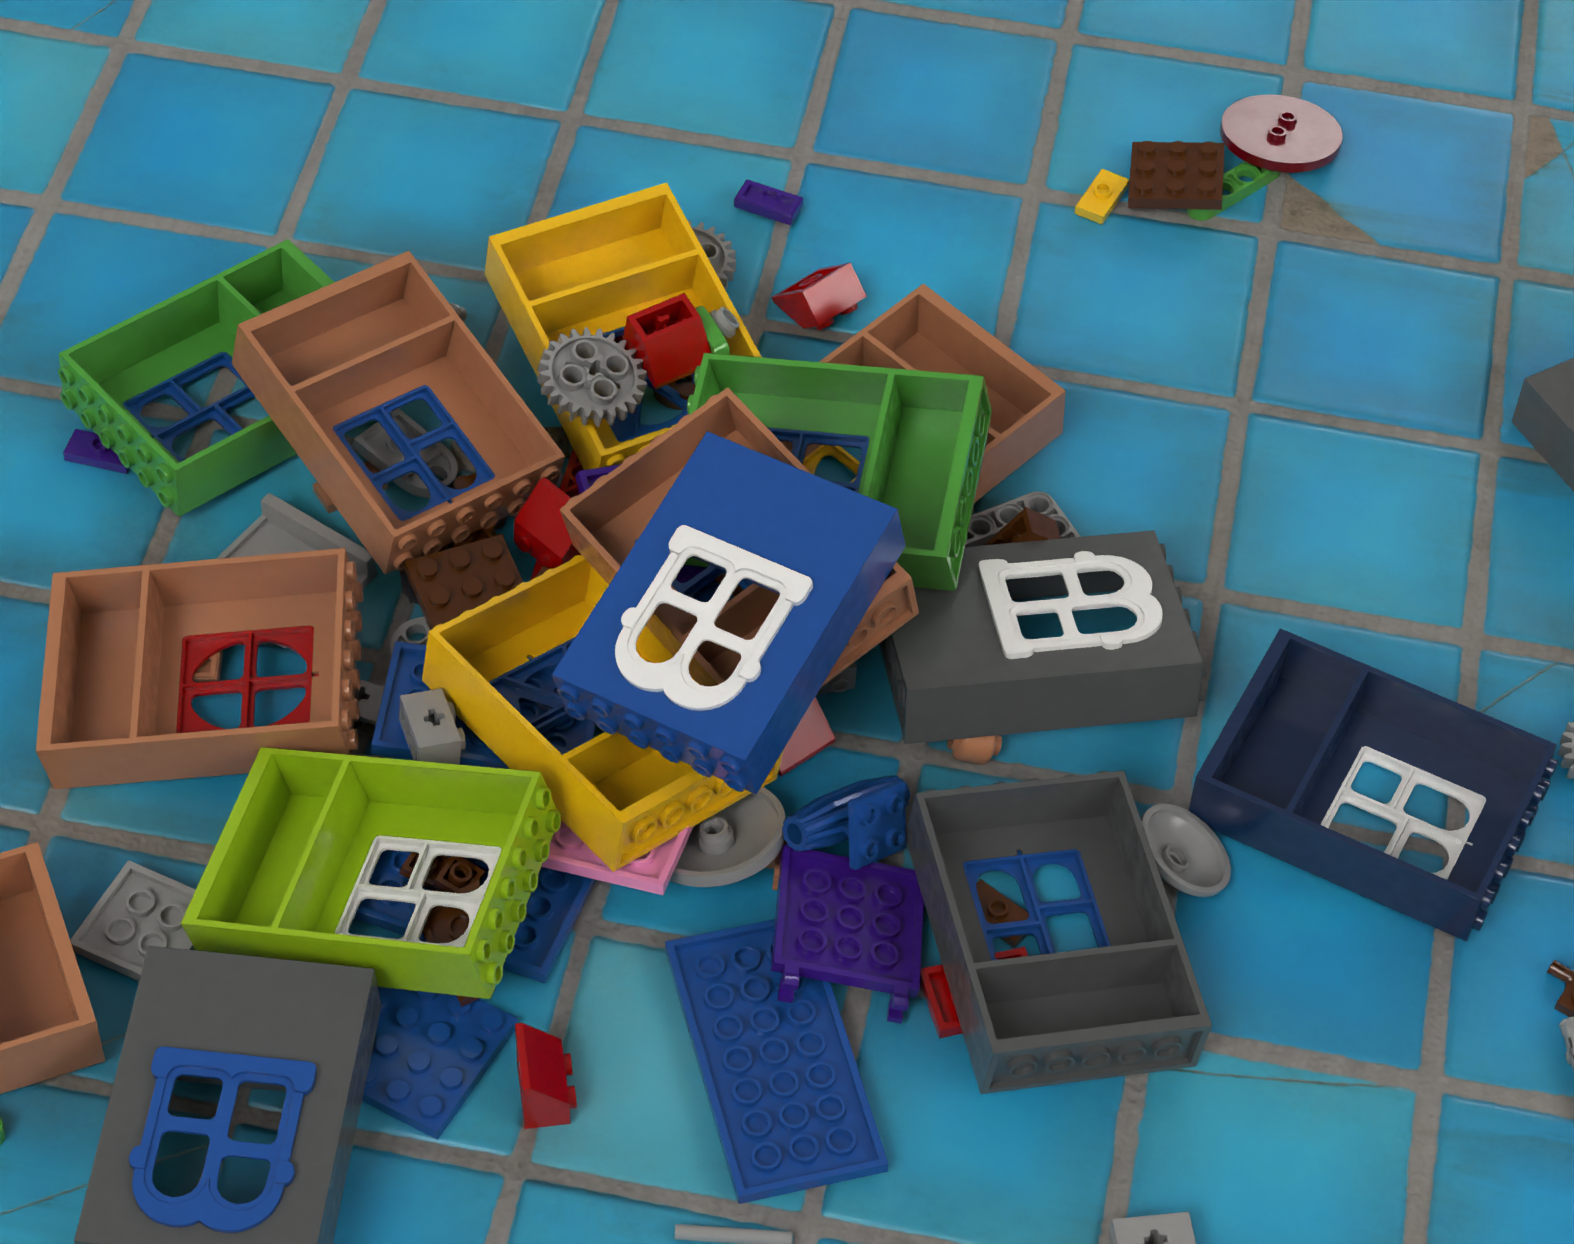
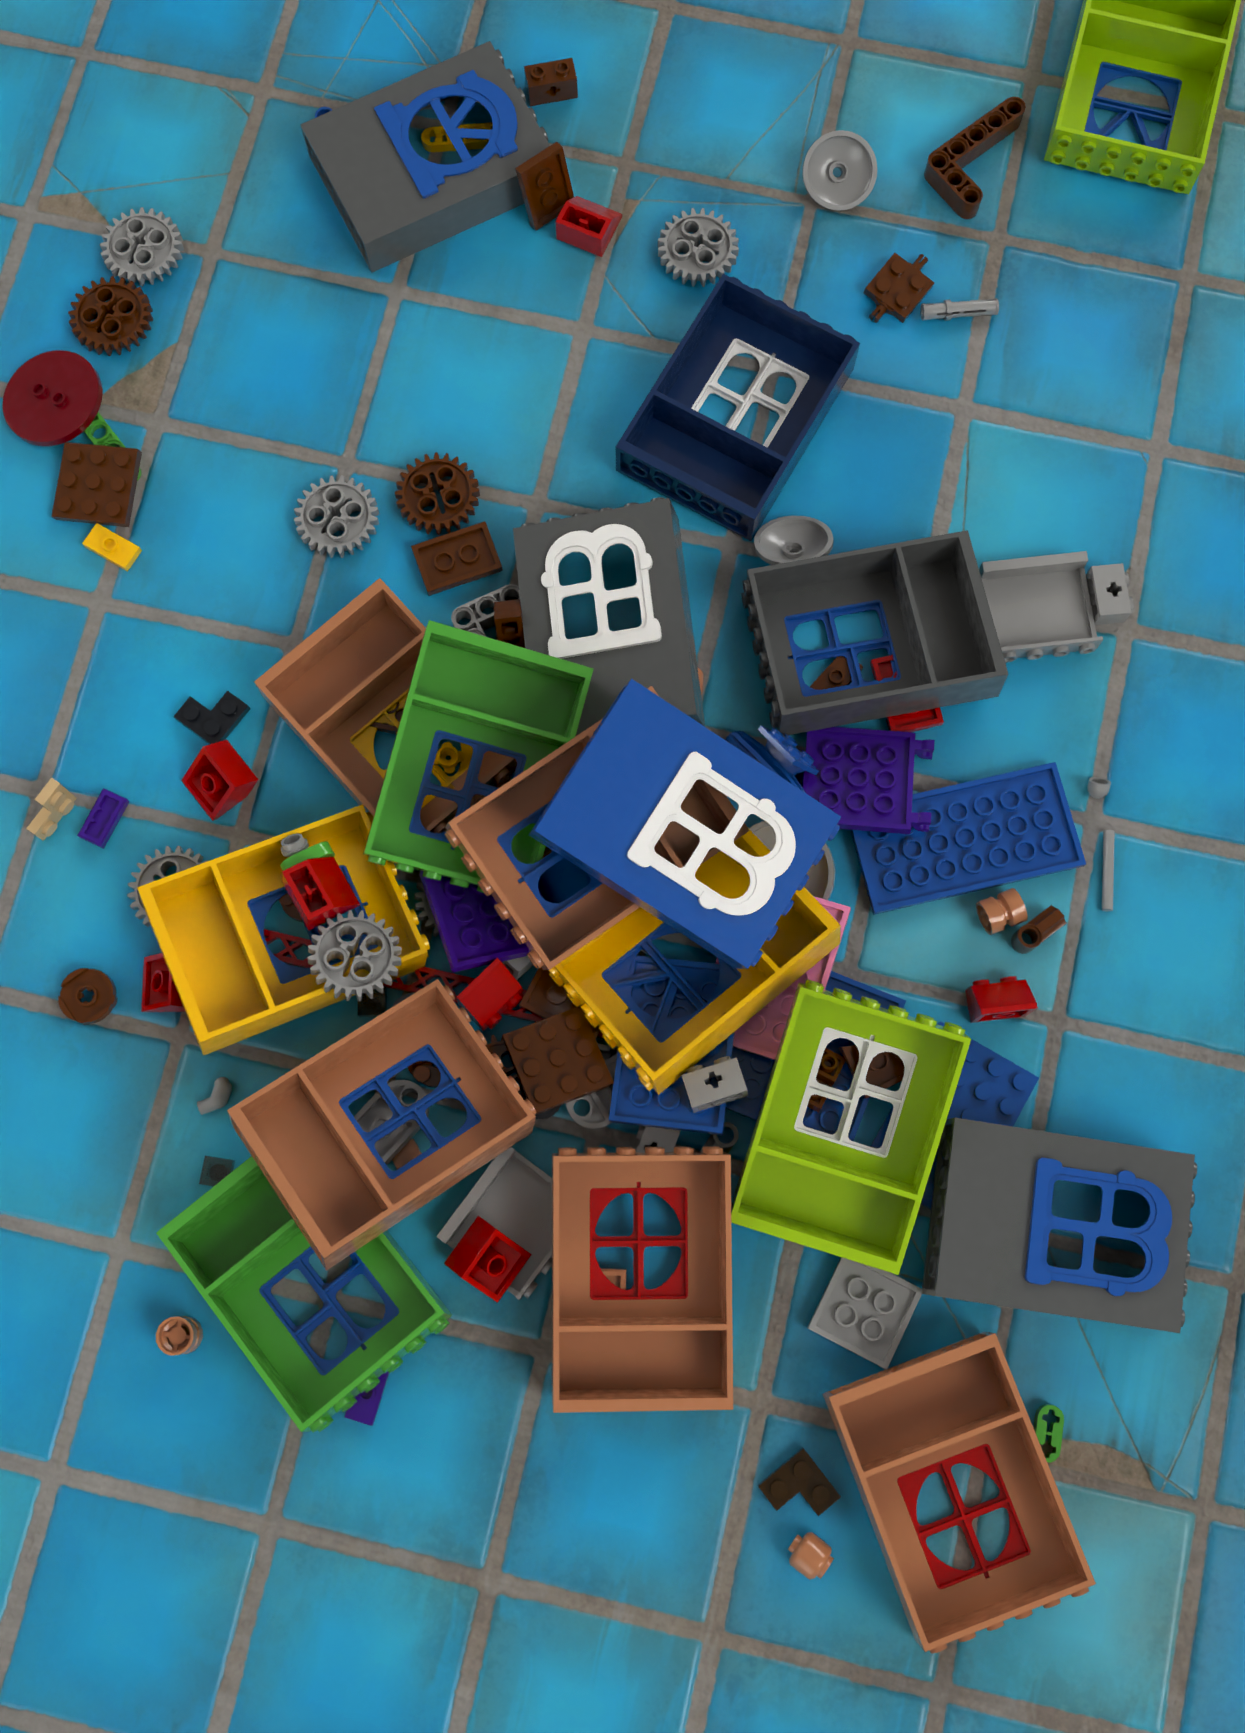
camera: 85 degrees left, 25 degrees up
none -> tan plate [26,778,77,841]
none -> reddish brown plate [58,968,118,1025]
none -> reddish brown gear [68,276,153,356]
none -> light grey gear [100,207,184,286]
none -> nougat wheel [156,1316,203,1356]
none -> black plate [173,691,250,744]
none -> light grey gear [294,475,380,558]
none -> reddish brown gear [395,452,480,535]
none -> reddish brown plate [411,521,503,596]
none -> red slope [444,1216,532,1303]
none -> nougat wheel [976,888,1028,935]
none -> light grey panel [979,551,1103,663]
none -> reddish brown piece [1011,905,1066,954]
none -> light grey hinge [1088,777,1111,799]

